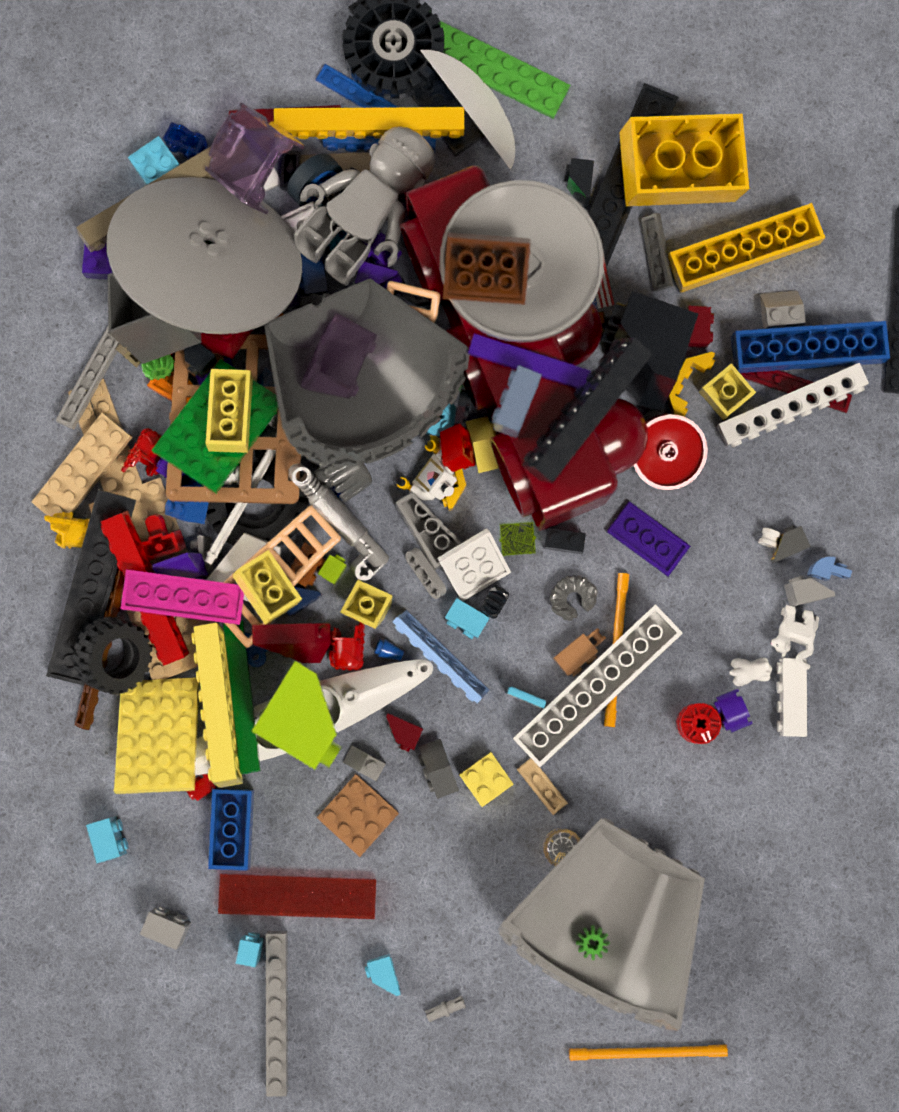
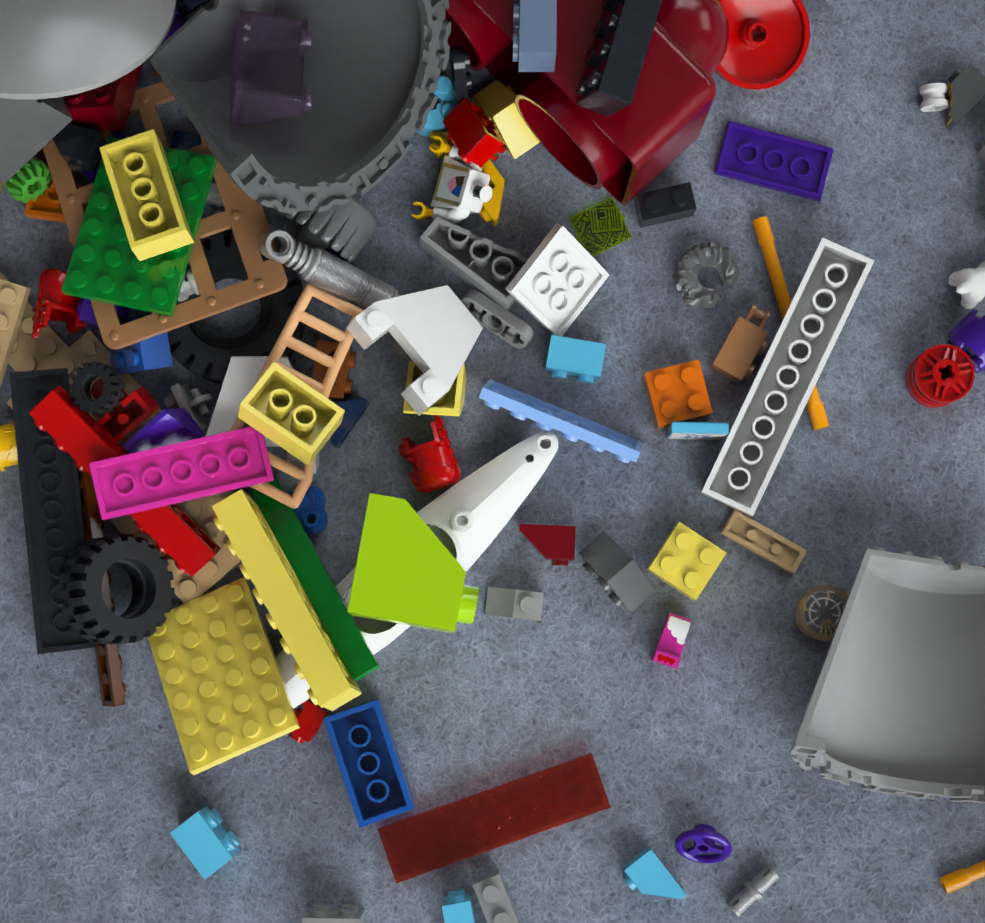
camera: 15 degrees left, 0 degrees up
white piece [204,433,277,565] -> none
dark red wedge [252,623,331,664] -> none
medium nougat plate [317,774,399,857] -> none
lime brick [318,554,347,585] -> none
blue cone [374,639,404,661] -> none
black gear [480,585,509,619] -> none
bright green gear [576,925,610,960] -> none
none -> black tyre [69,362,125,415]
none -> white wedge [346,285,483,416]
none -> orange brick [642,359,713,430]
none -> dark pink leg [651,612,691,669]
none -> dark purple piece [675,824,732,863]

